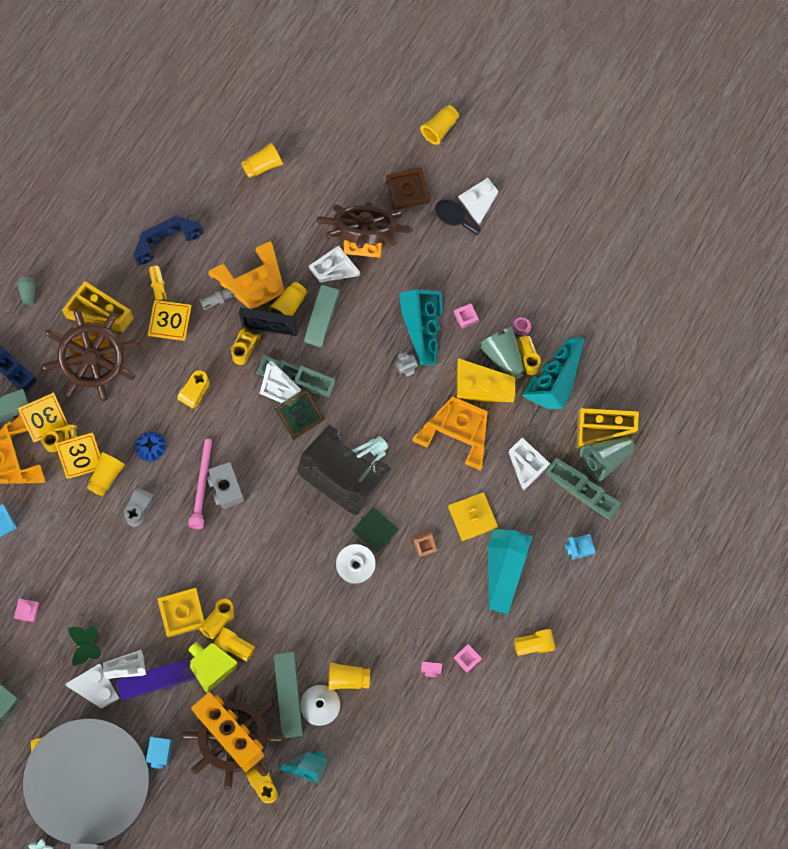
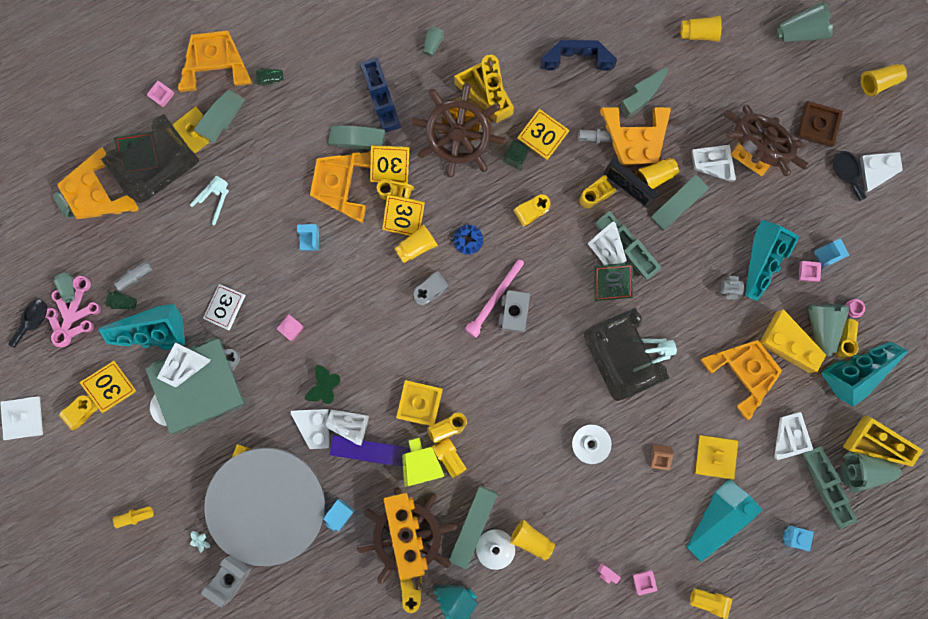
camera: 30 degrees right, 10 degrees up
yellow axle [149,266,168,302] -> none
clear green piece [352,507,399,553] -> none
none -> yellow beam [481,55,505,109]
none -> clear green brick [504,140,530,170]
none -> sand green slope [620,67,668,119]
none -> sand green cone [776,2,833,42]
none -> medium azure panel [814,238,849,268]

